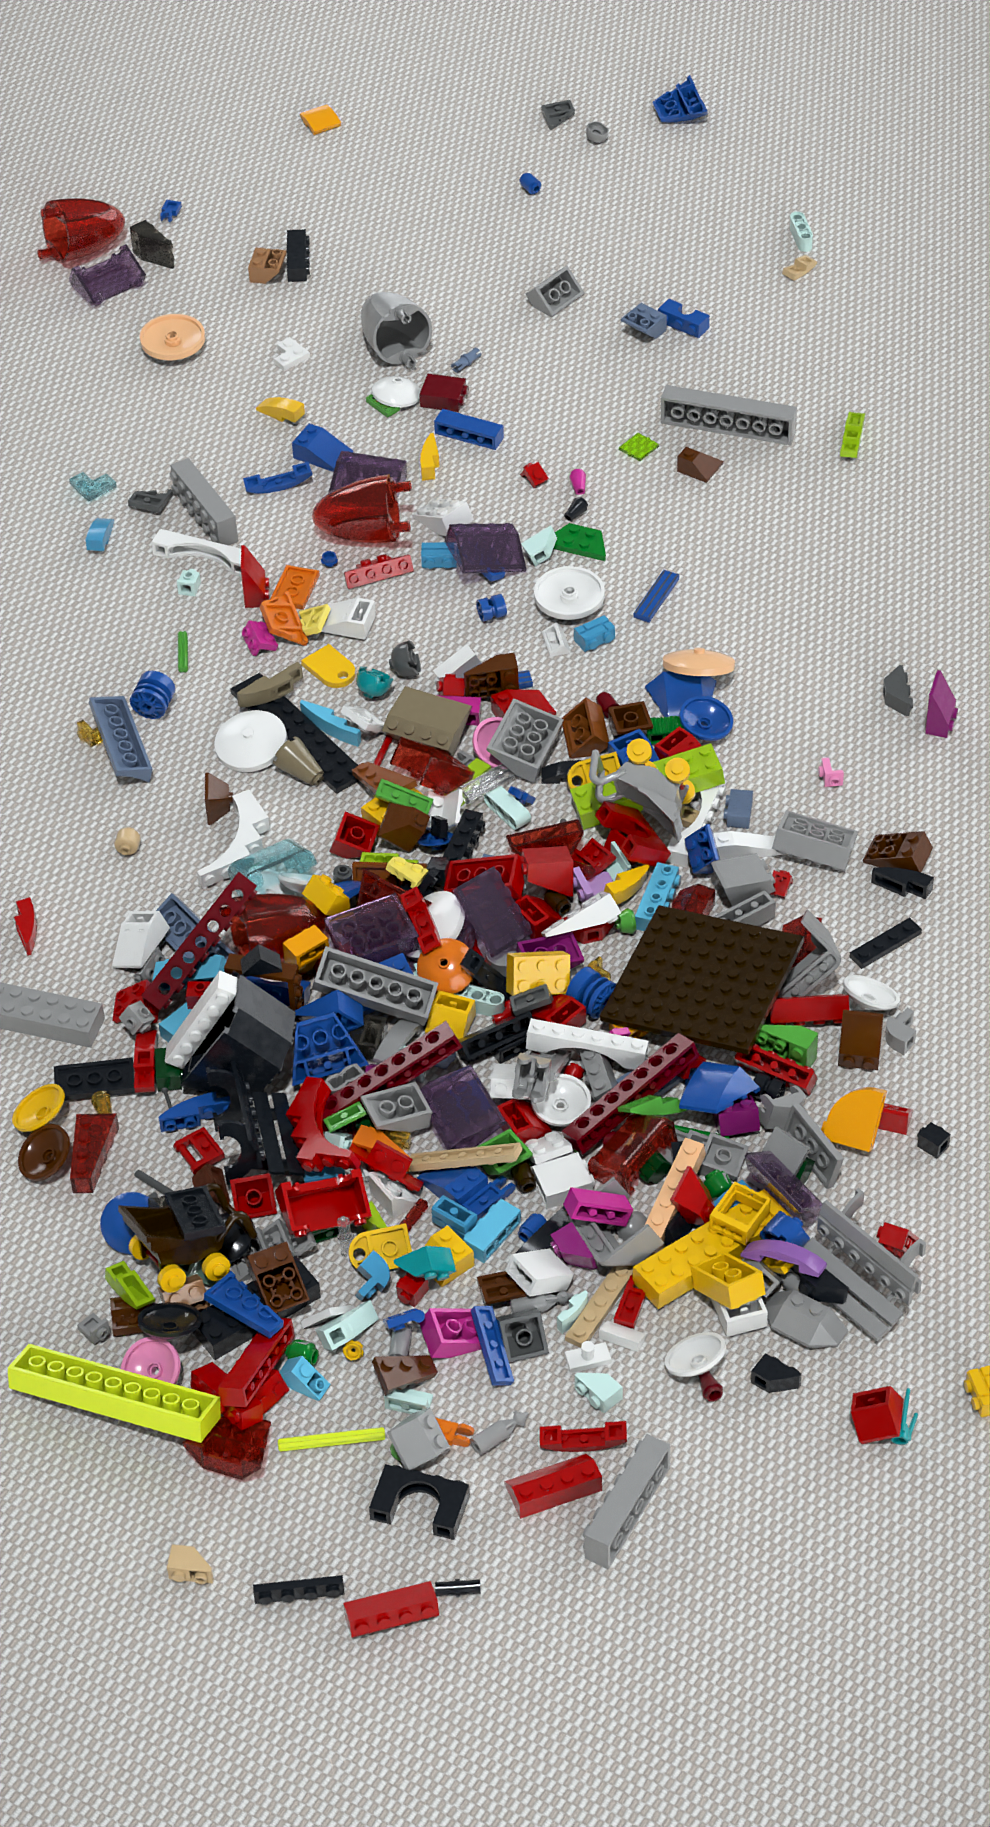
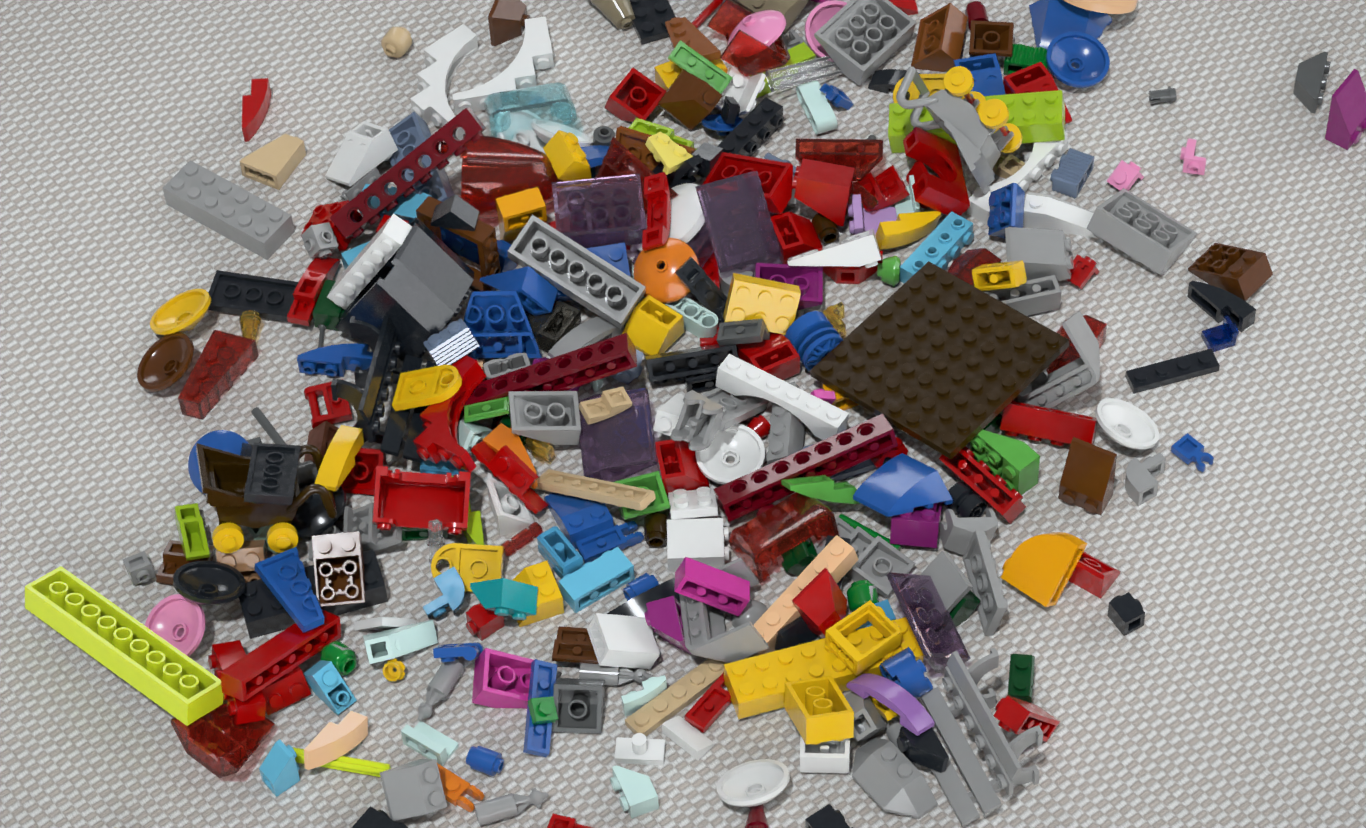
camera: 20 degrees right, 5 degrees up
reddish brown wing [372,1355,438,1396] -> none
none -> tan slope [240,134,306,190]
none -> medium azure slope [259,739,300,797]
none -> light nougat slope [304,711,368,770]
none -> yellow slope [314,425,364,491]
none -> yellow tile [392,365,462,411]
none -> white arch [410,24,478,140]
none -> brick [423,319,480,366]
none -> blue brick [466,746,504,776]
none -> green plate [527,696,558,725]
none -> tan slope [579,387,632,425]
none -> bright pink dish [728,10,786,57]
none -> yellow brick [972,260,1027,291]
none -> dark green brick [1008,654,1035,703]
none -> bright pink bracket [1107,160,1144,191]
none -> dark grey pin [1149,86,1177,104]
none -> blue plate [1171,433,1214,472]
none -> clear blue bracket [1201,316,1239,352]

